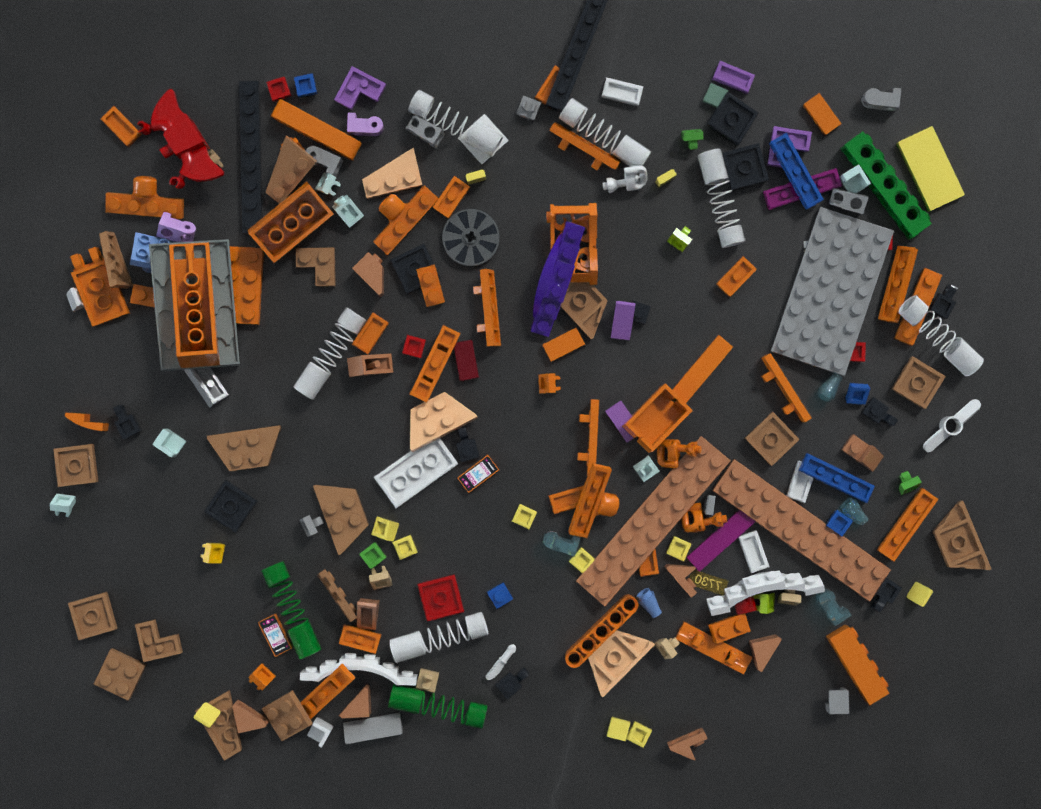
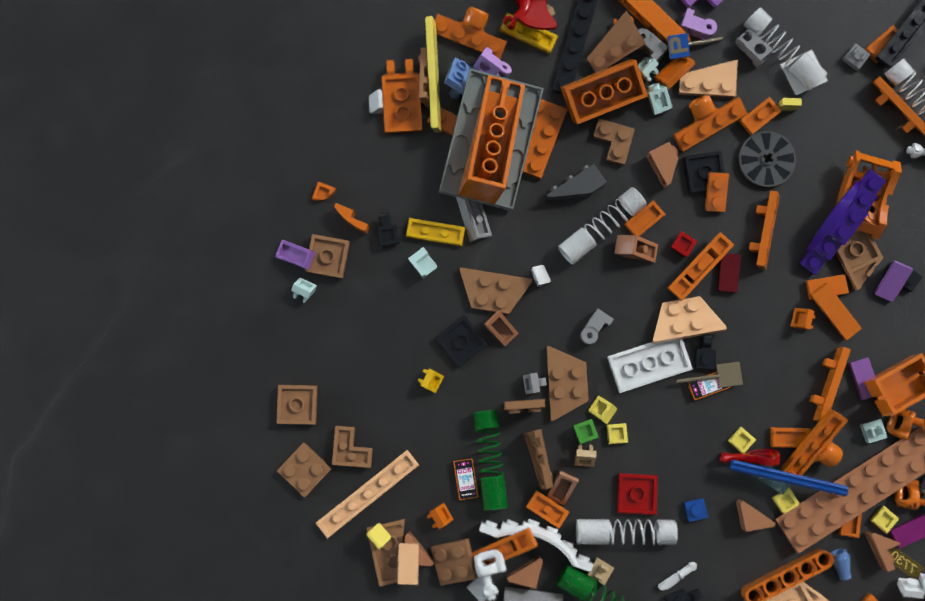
camera: 25 degrees right, 5 degrees down
none -> medium lavender tile [275,240,316,270]
none -> orange tile [311,182,336,201]
none -> light nougat tile [316,450,419,538]
none -> light nougat tile [398,543,419,585]
none -> yellow tile [406,218,465,246]
none -> light yellow tile [425,16,442,133]
none -> white piece [474,550,506,601]
none -> nougat slope [484,310,519,346]
none -> yellow tile [500,13,558,54]
none -> medium nougat plate [504,399,545,414]
none -> white slope [531,265,551,287]
none -> dark grey slope [545,164,607,201]
none -> light grey leg [580,309,614,344]
none -> orange tile [654,56,695,90]
none -> piece [667,33,723,59]
none -> dark tan piece [676,362,743,388]
none -> red piece [719,449,780,466]
none -> blue axle [730,460,849,496]
none -> nougat slope [736,499,776,532]
none -> orange tile [810,283,862,340]

